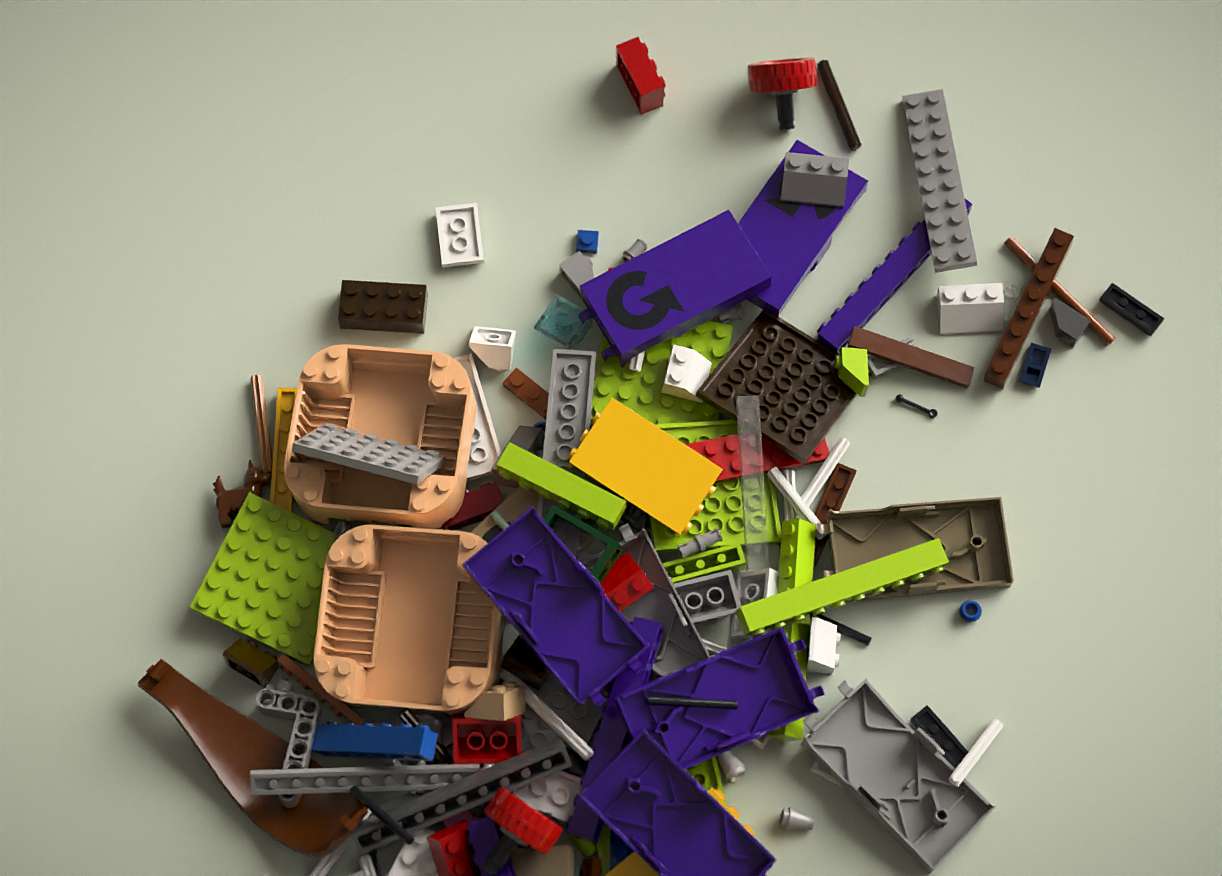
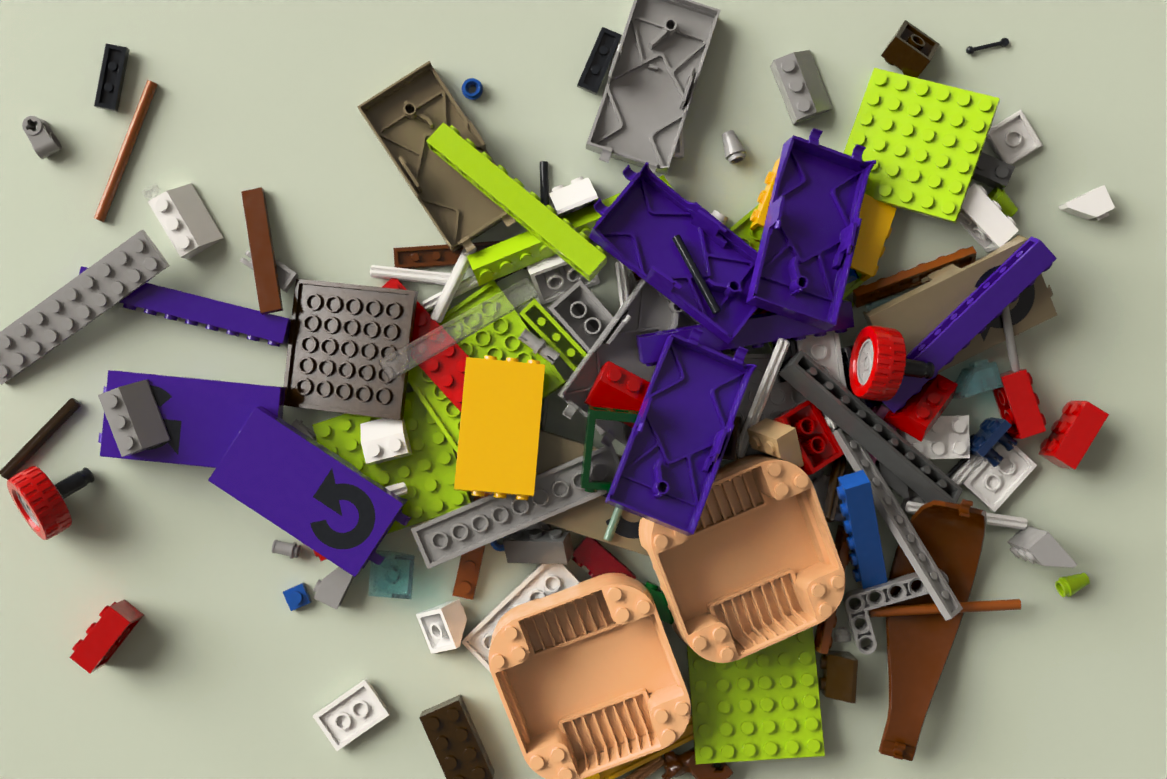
camera: 125 degrees left, 20 degrees up
light grey plate [292,423,446,485] -> none
light grey bush [334,521,353,540] -> none
black bar [349,786,414,845] -> none
lime brick [497,442,626,530] -> none
lime slope [834,347,869,397] -> none
black hinge [896,394,938,418] -> none
white axle [949,719,1003,786] -> none
reddish brown brick [984,228,1074,389] -> none
dark blue slope [1019,342,1052,388] -> none
dark grey slope [1050,298,1091,348] -> none
none -> light grey piece [22,116,62,159]
none -> dark orange piece [869,599,1021,618]

